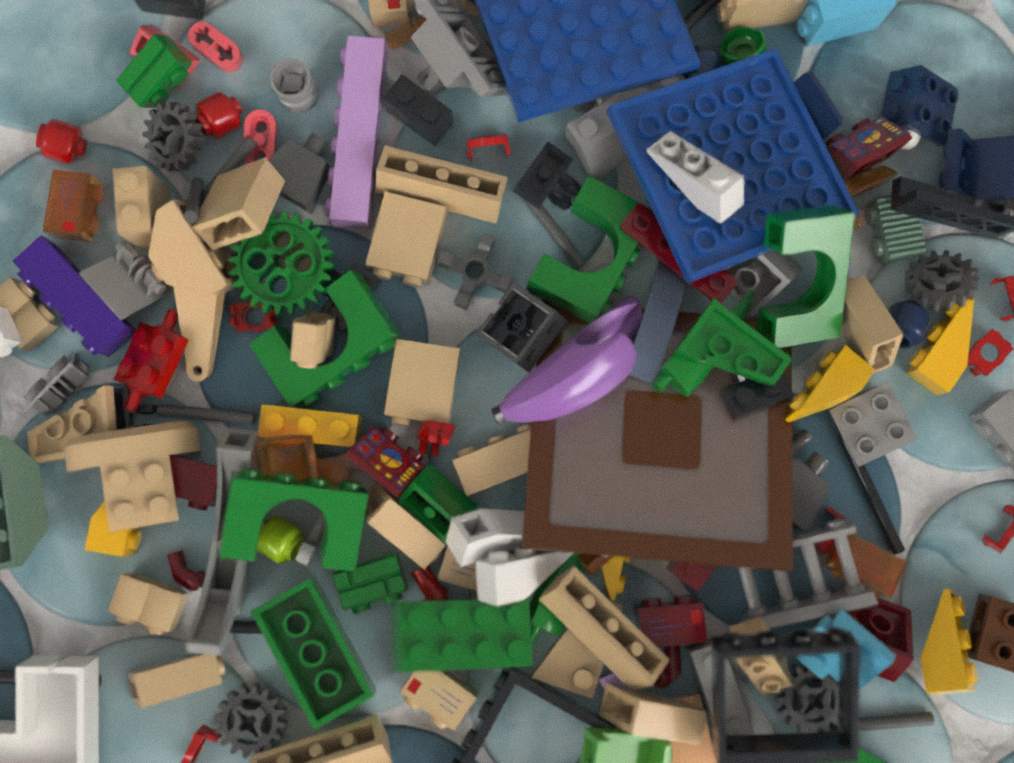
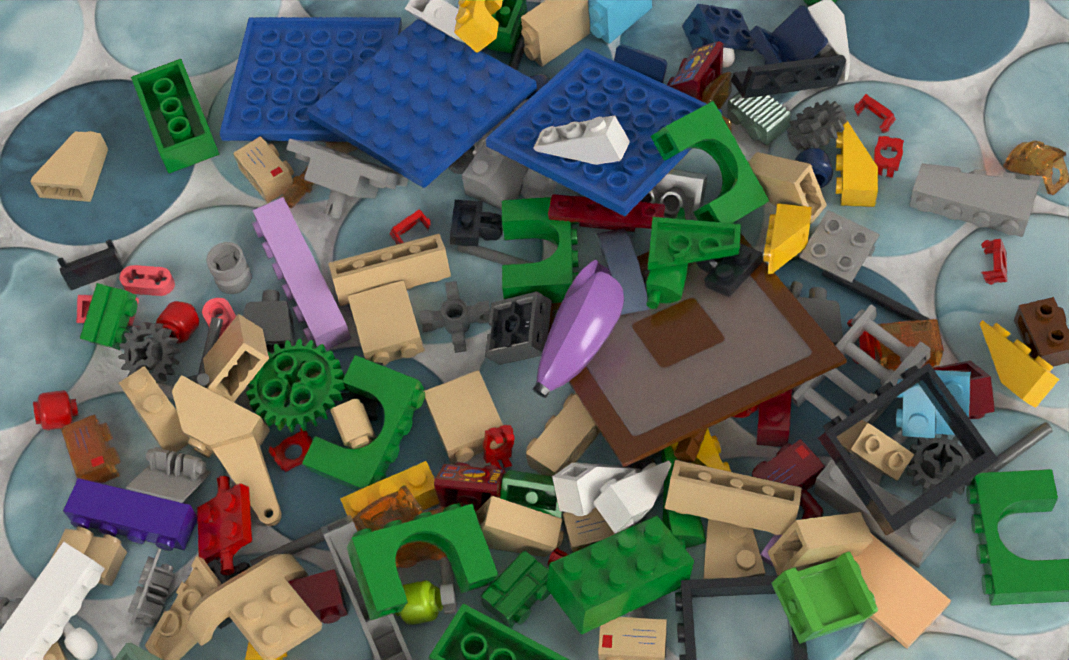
camera: 20 degrees left, 25 degrees down
black brick [383,74,454,147] -> none
green hair [719,27,767,65] -> none

